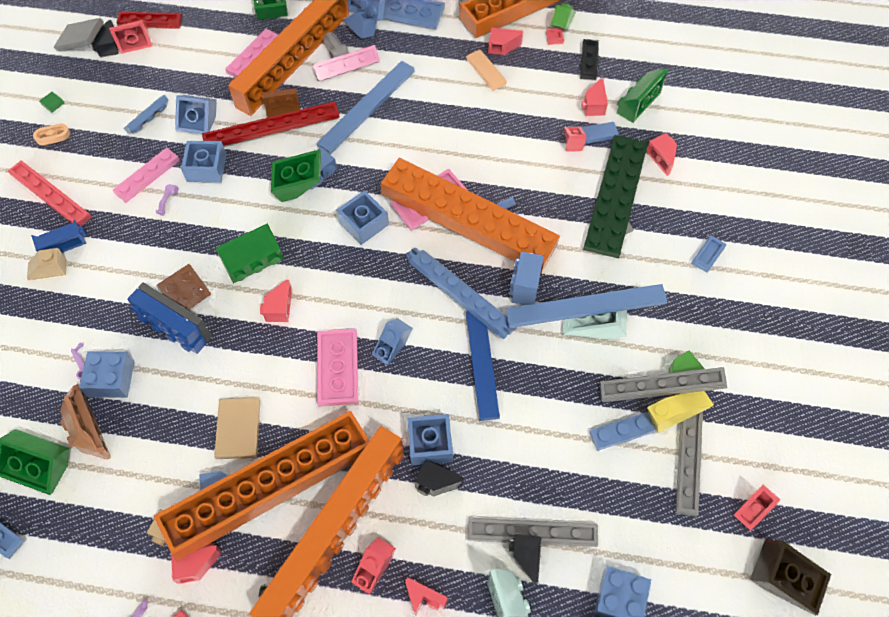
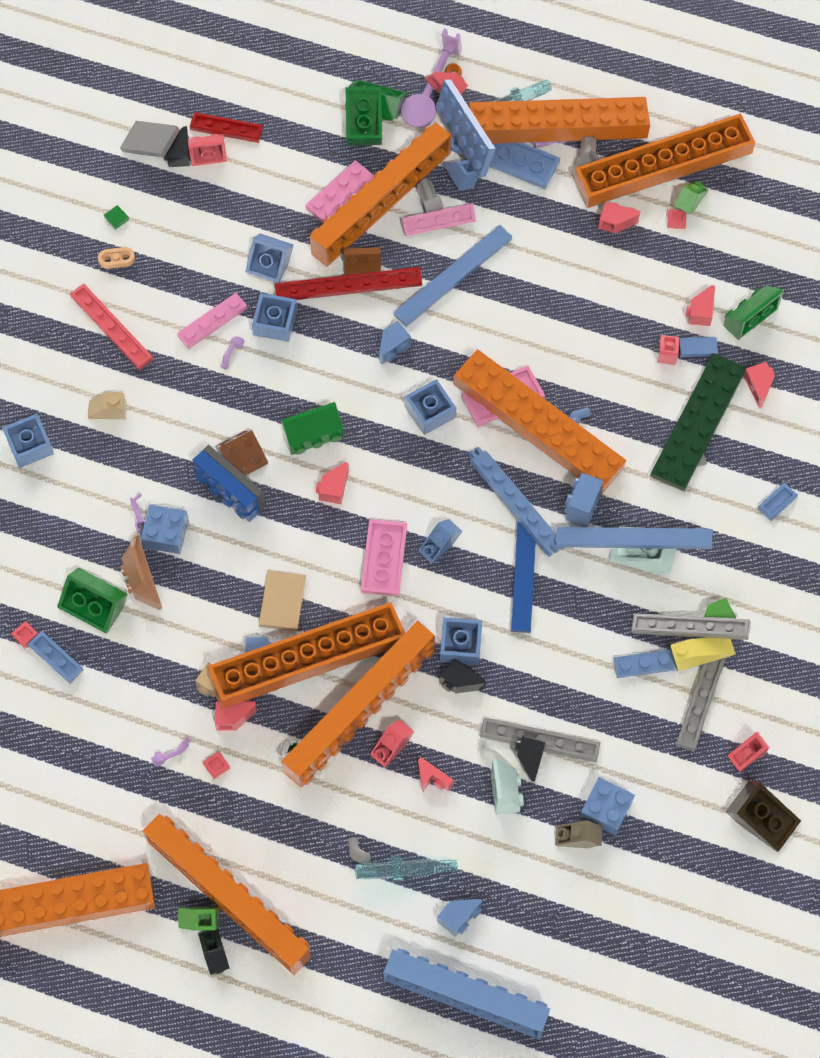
camera: 10 degrees right, 5 degrees up
blue window [31,220,87,253] -> none
medium blue plate [123,94,169,133] -> none
green slope [270,149,321,202] -> none
light nougat tile [466,50,507,91] -> none
black tile [580,39,599,80] -> none

